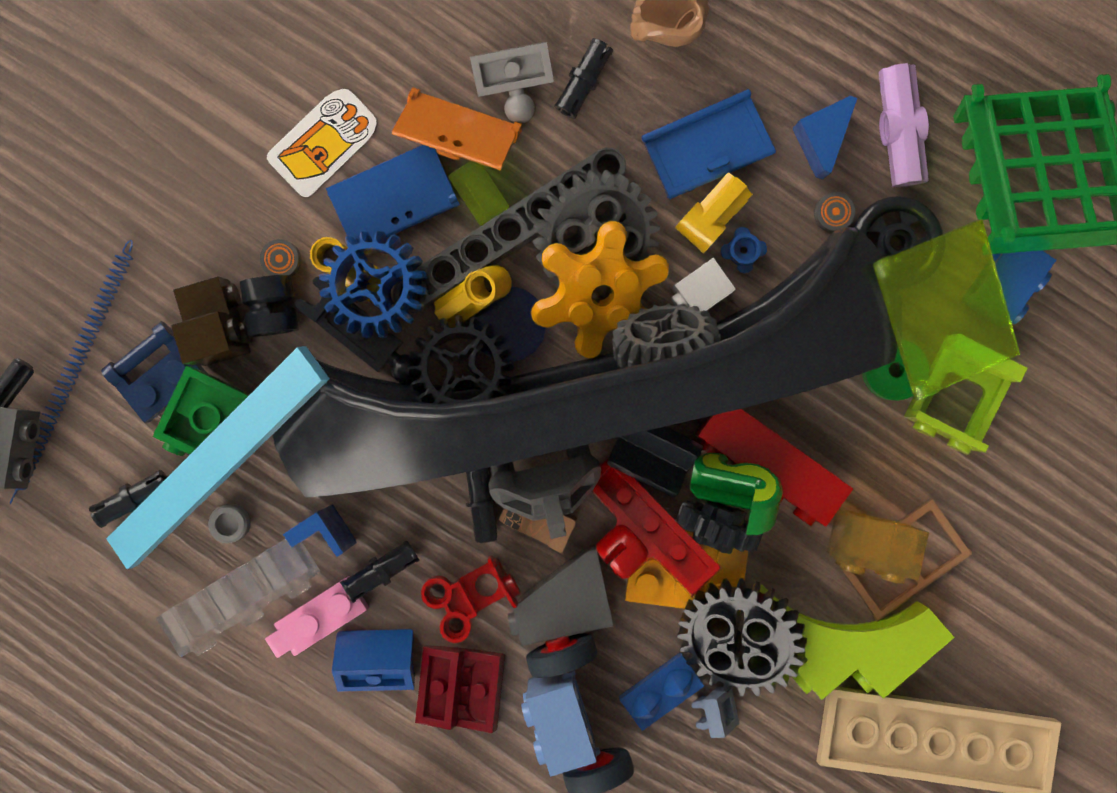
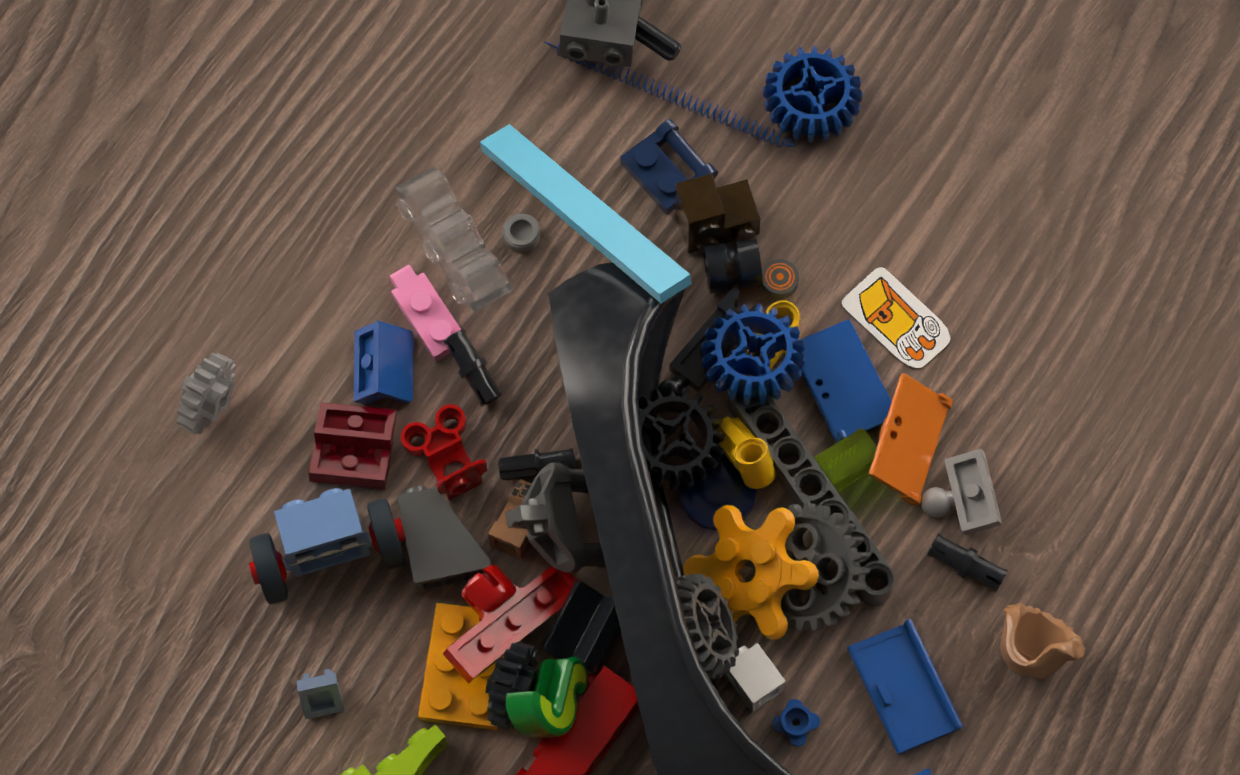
camera: 90 degrees right, 20 degrees down
black pin [89,470,167,528] -> none
green plate [152,366,250,456] -> none
blue panel [283,504,357,557] -> none
blue tile [619,652,704,731] -> none
yellow piece [675,173,753,253] -> none
black gear [677,578,807,696] -> none
none -> blue gear [763,45,863,144]

